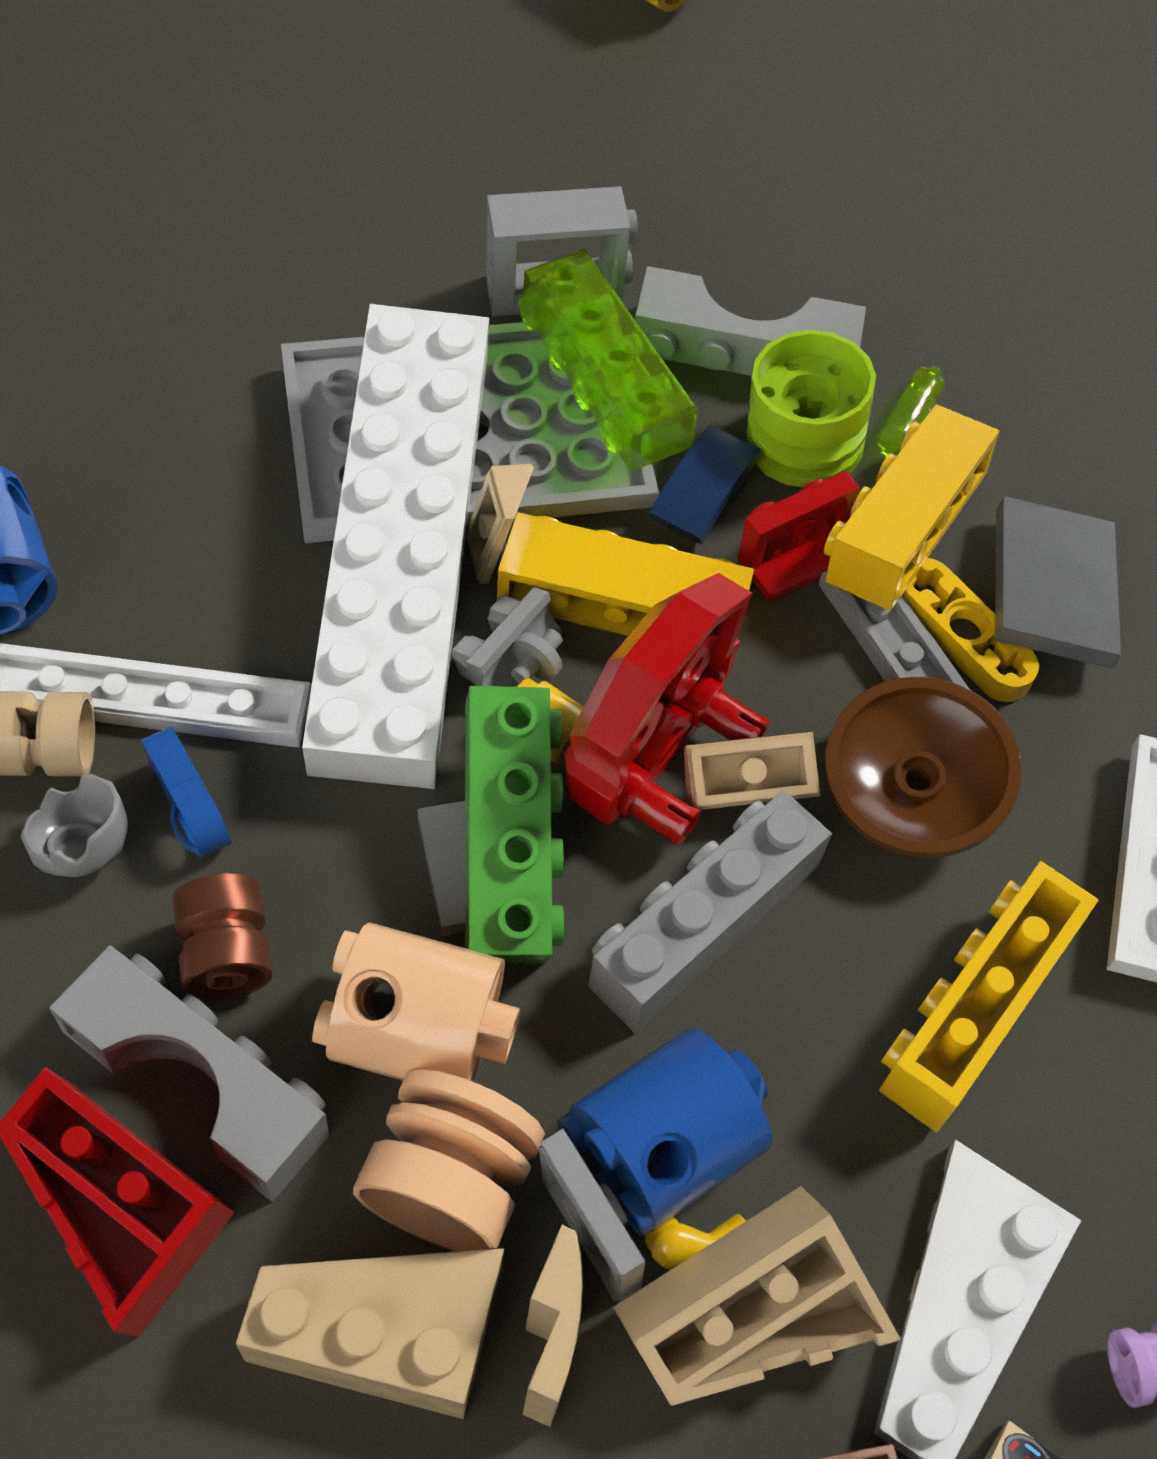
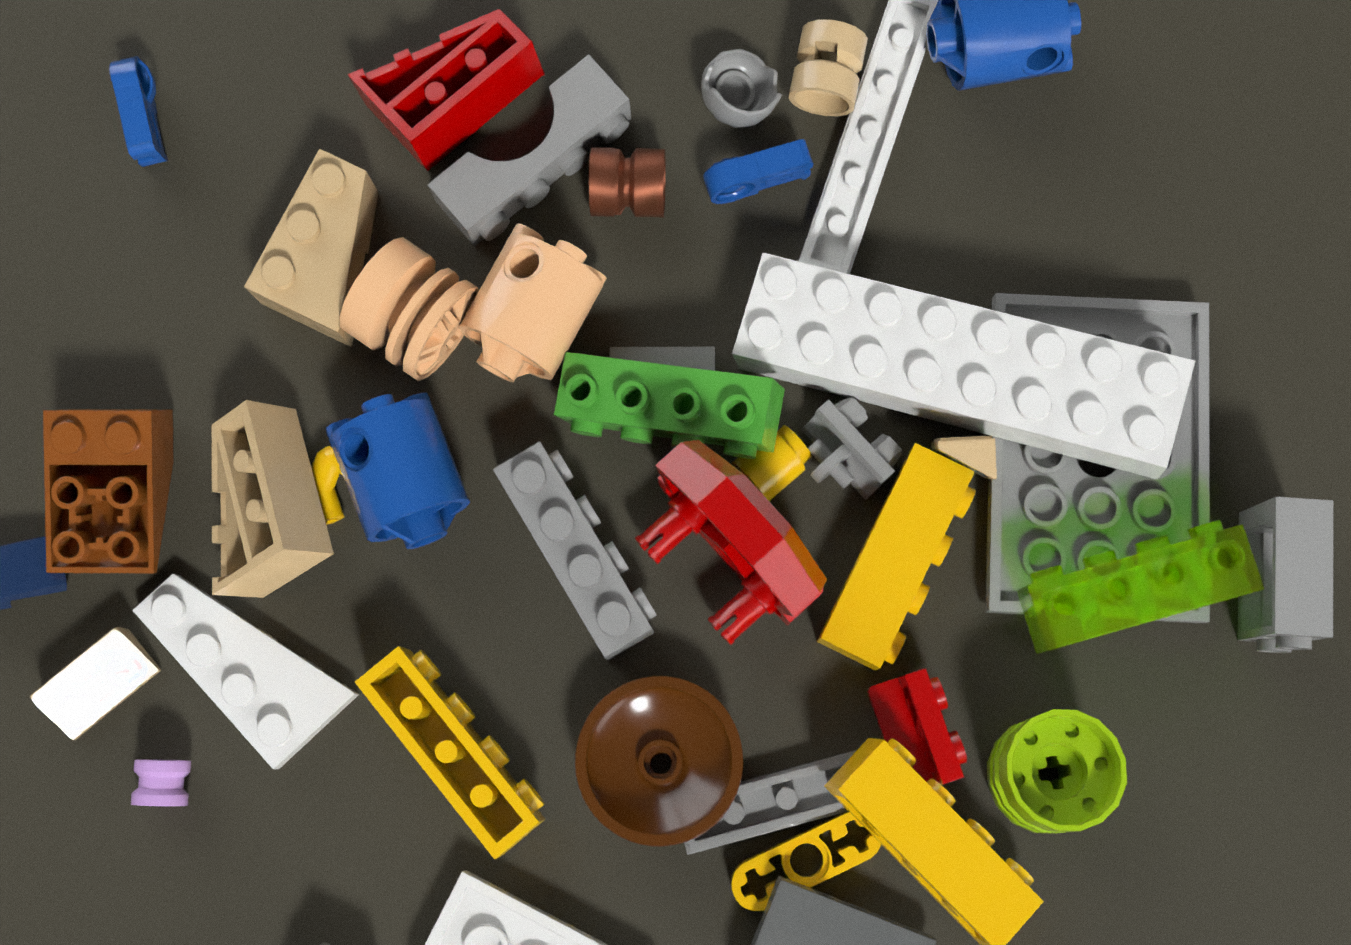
camera: 115 degrees right, 20 degrees up
tan slope [523,1225,582,1427] -> none
light grey plate [539,1129,645,1303] -> none
light grey arch [631,266,866,376] -> none
dark blue slope [649,425,761,545] -> none
tan slope [684,732,821,810] -> none
clear neon green axle [876,366,946,456] -> none

